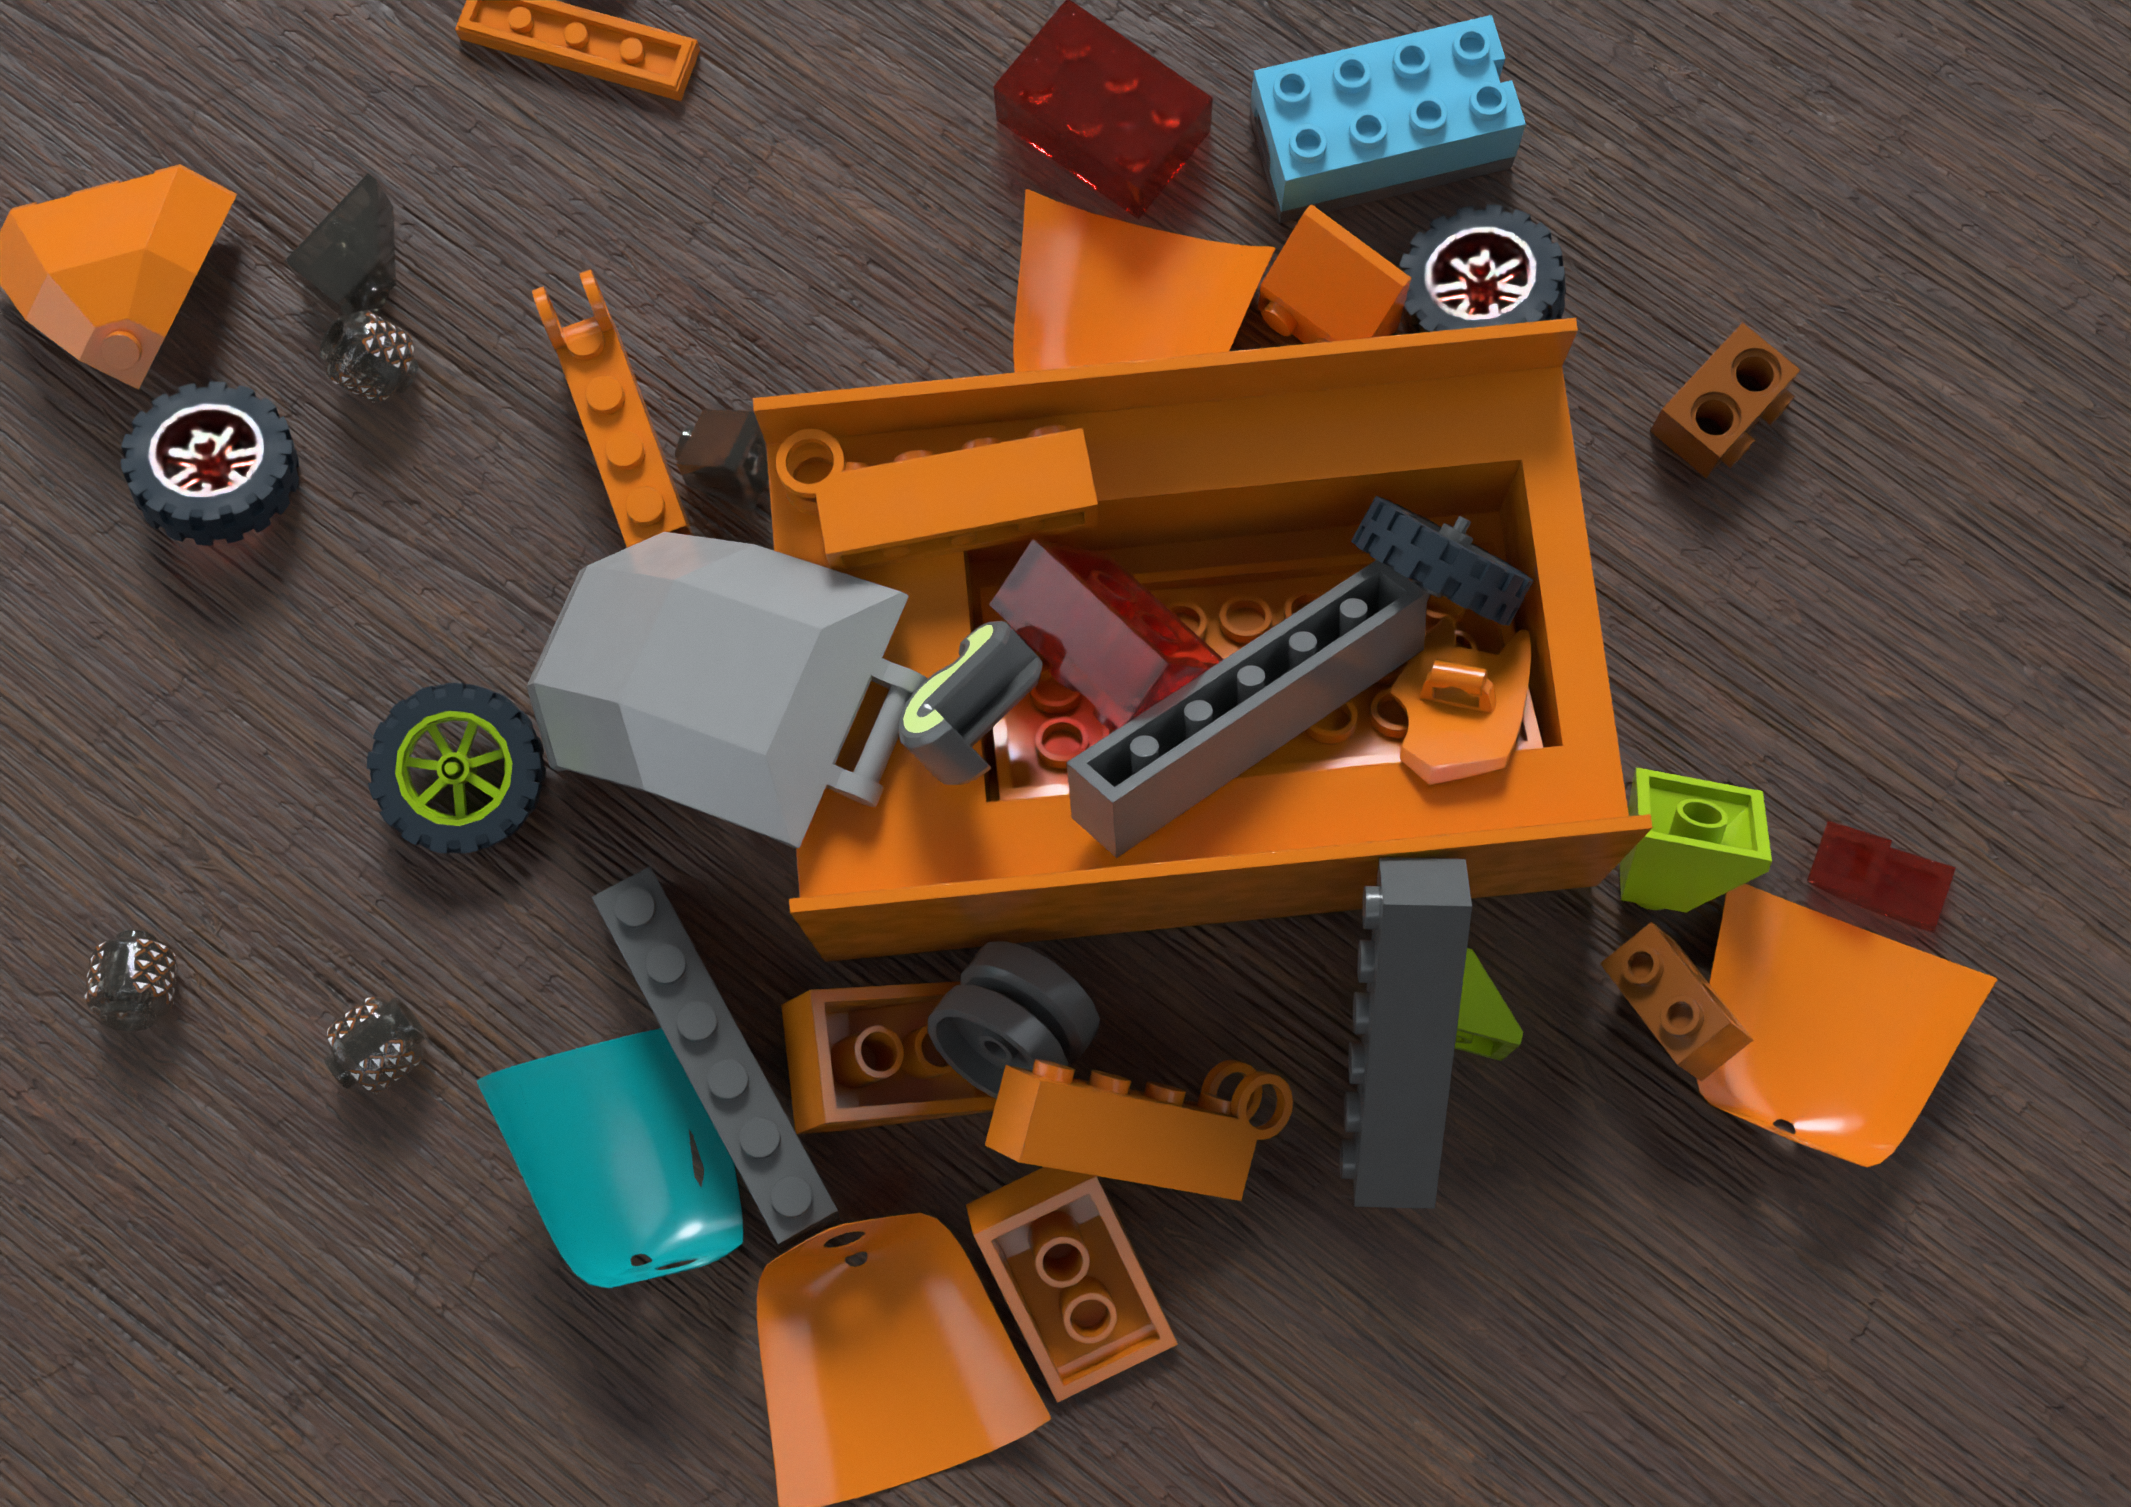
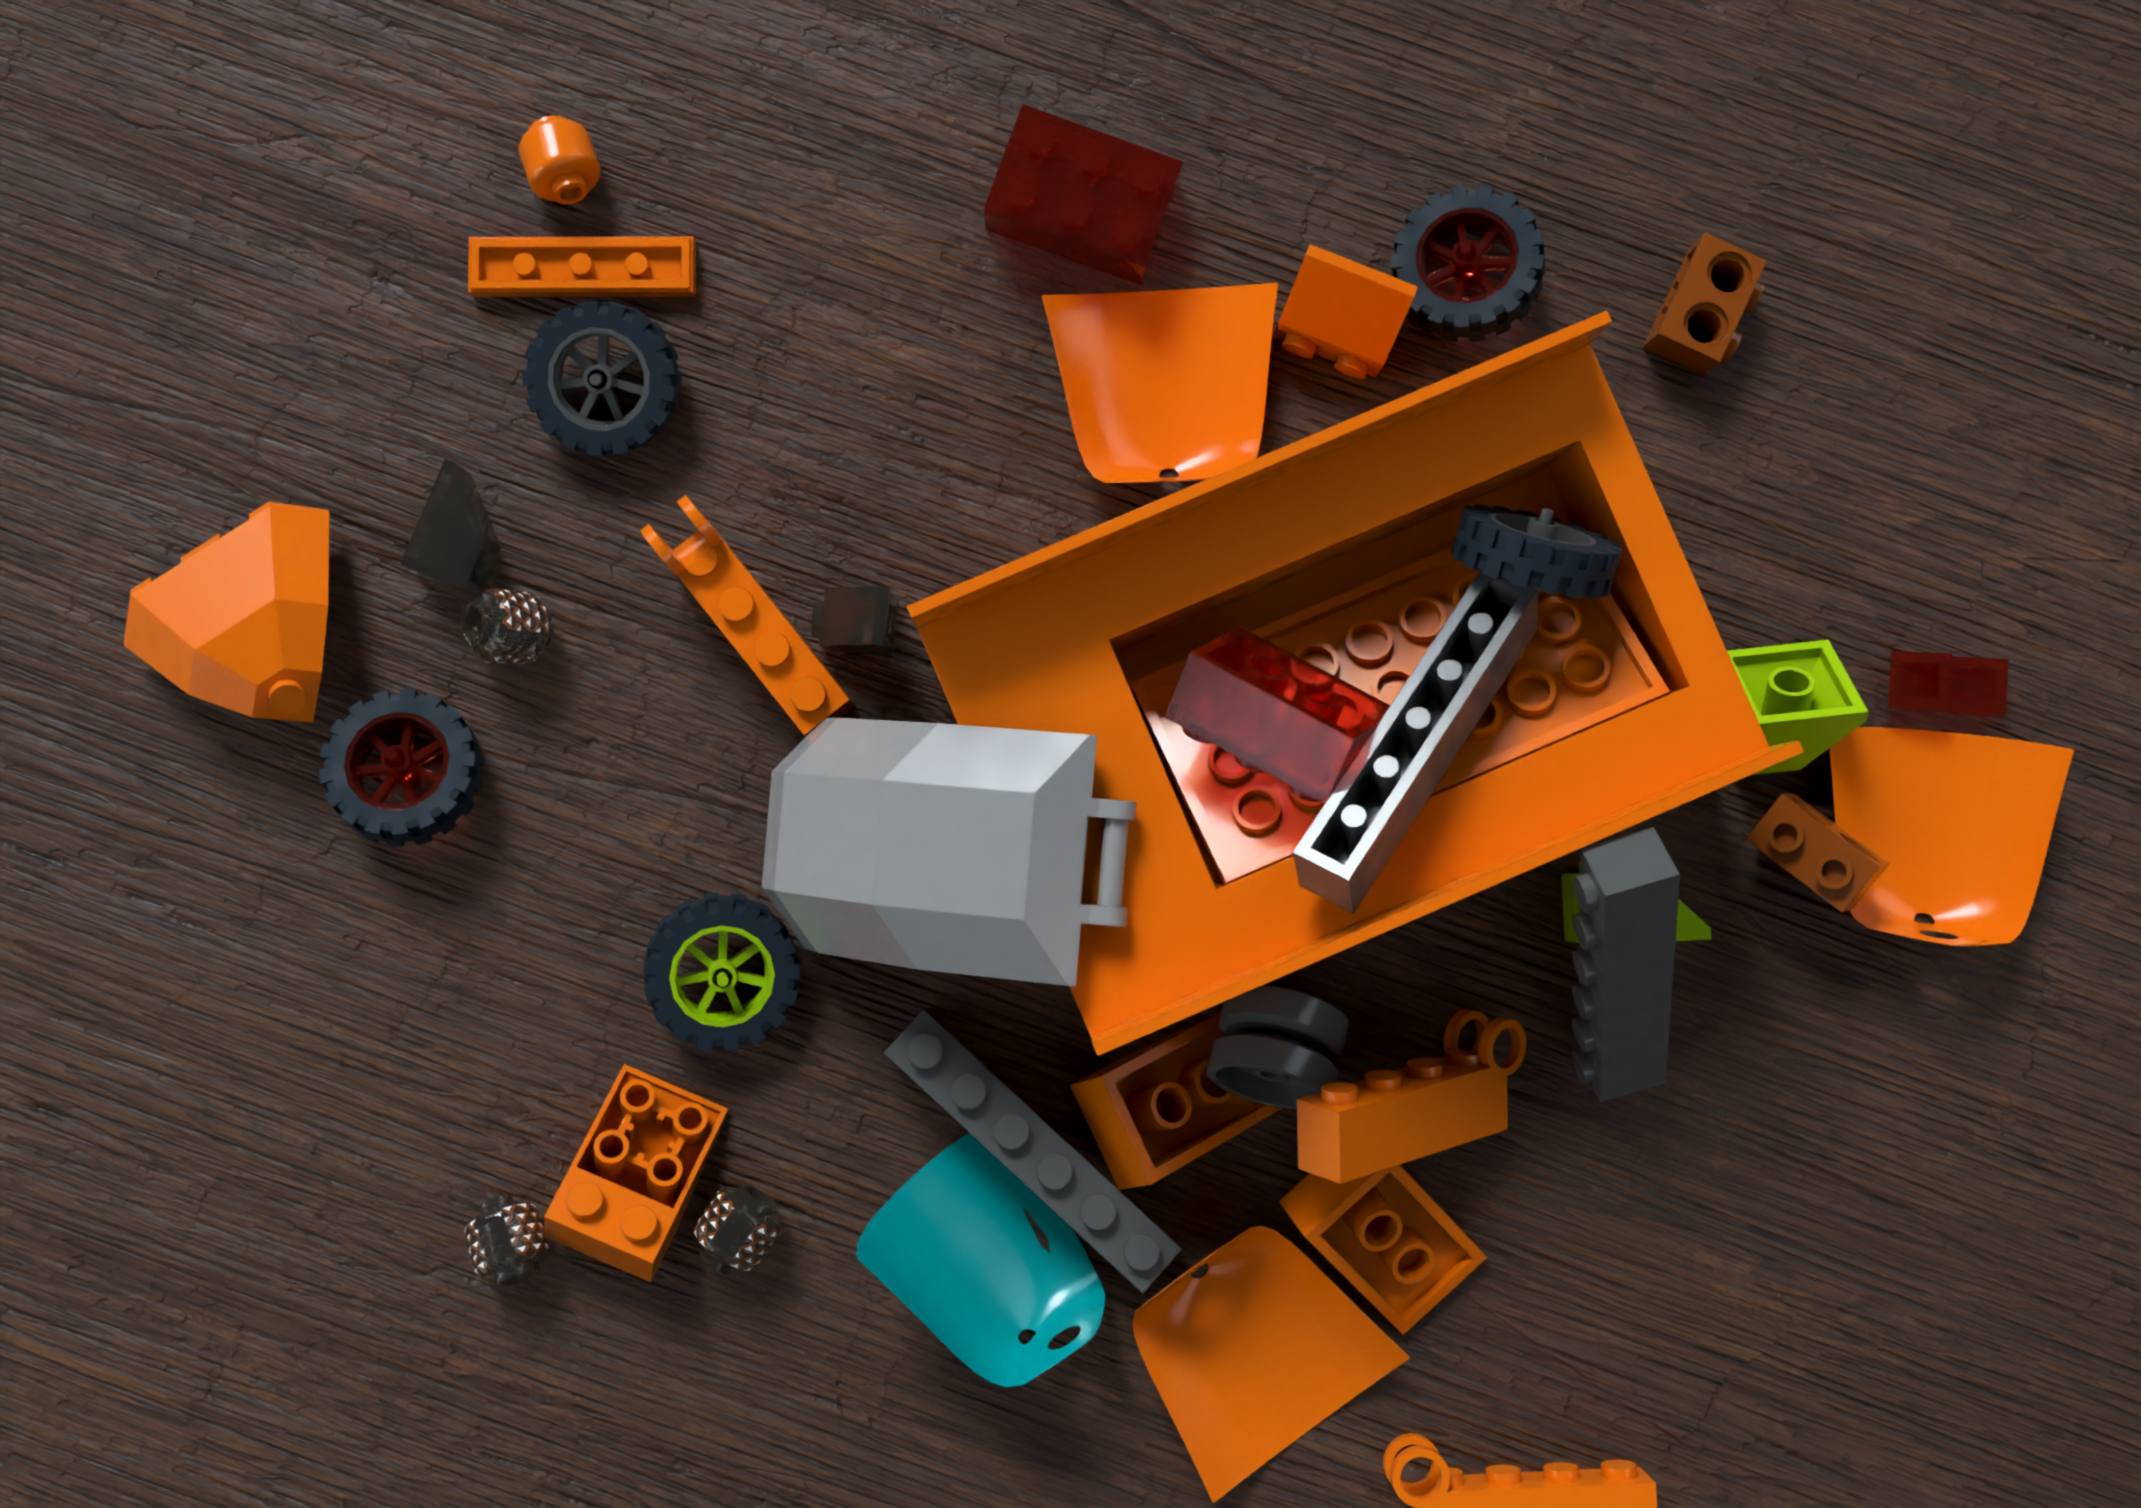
camera: 30 degrees left, 10 degrees up
orange hinge [776,425,1099,573] -> none
dark grey animal [898,621,1043,785] -> none
medium azure piece [1249,15,1526,223] -> none
orange shield [1389,614,1531,785] -> none
none -> black wheel [522,302,682,456]
none -> orange slope [544,1064,728,1282]

